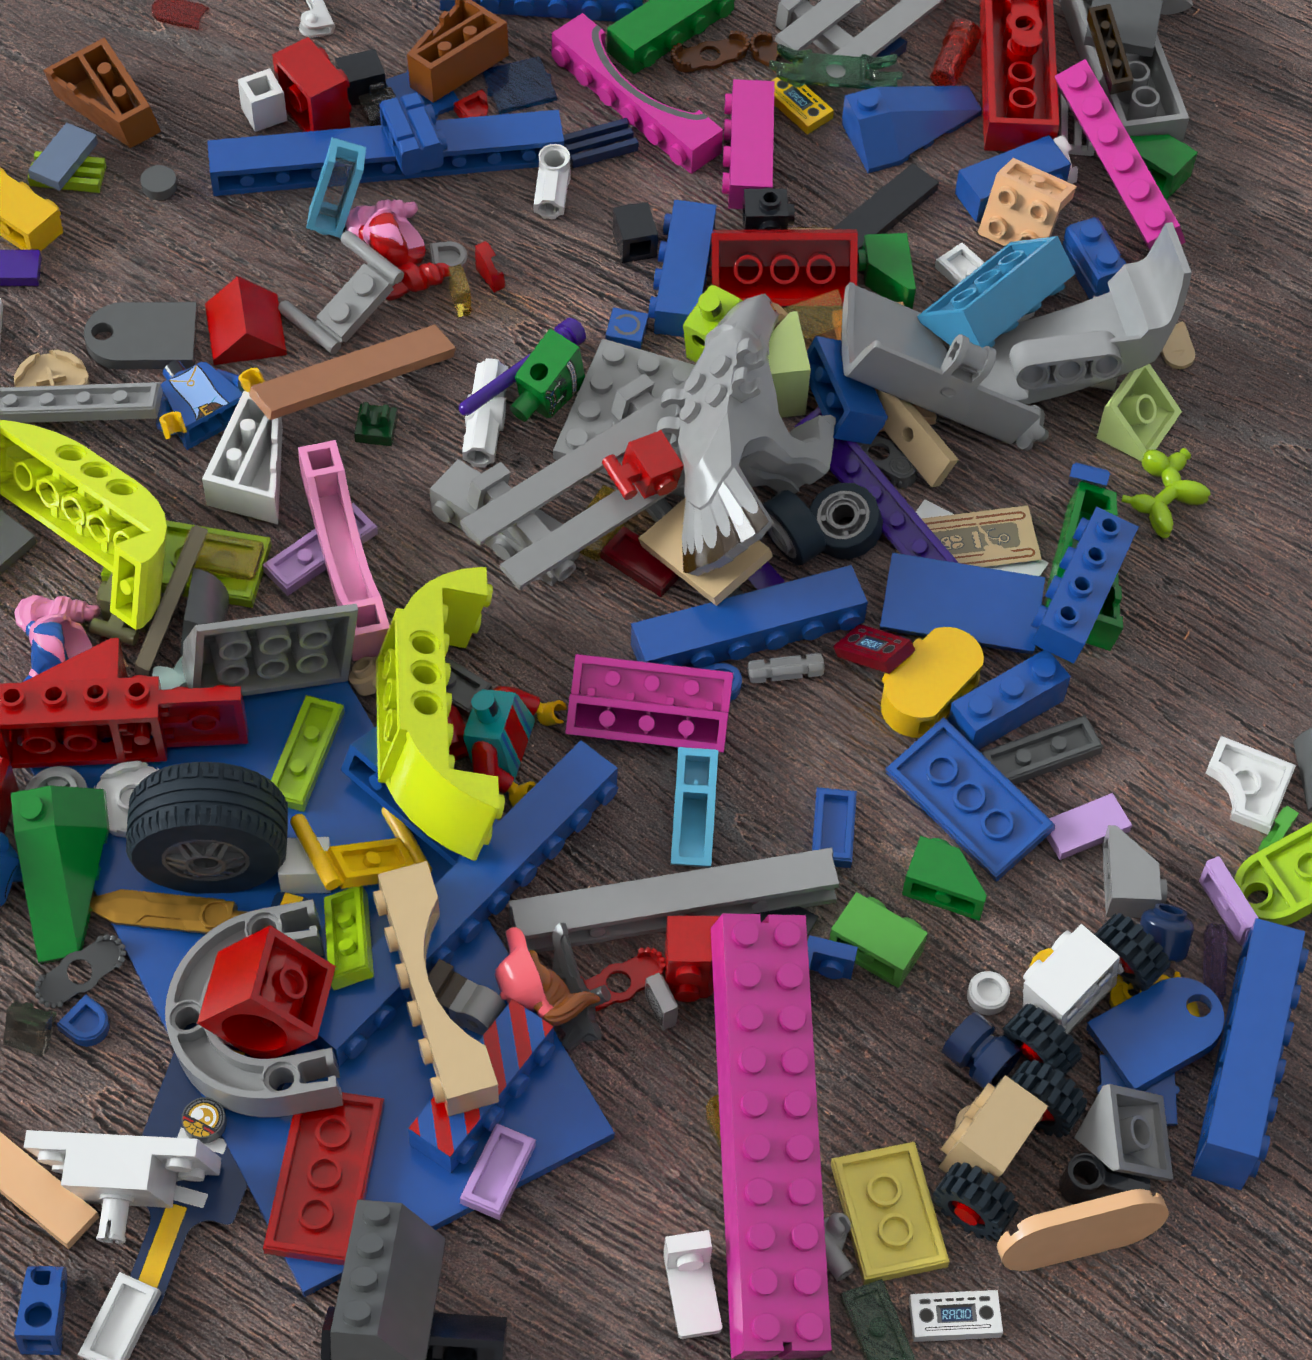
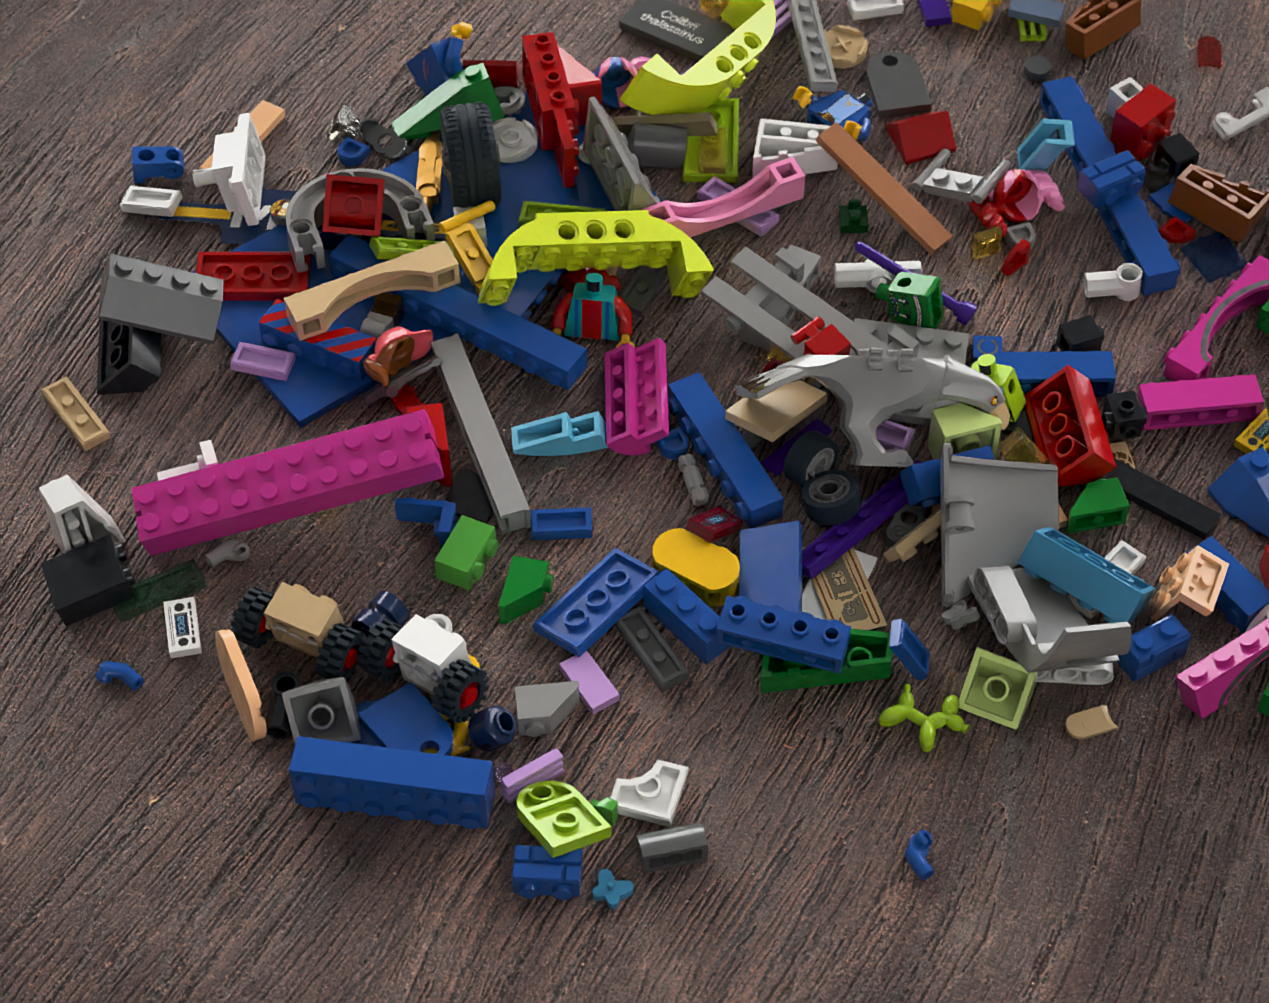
camera: 85 degrees right, 5 degrees down
dark blue tile [563,118,639,168] -> none
light yellow tile [831,1142,950,1285] -> none

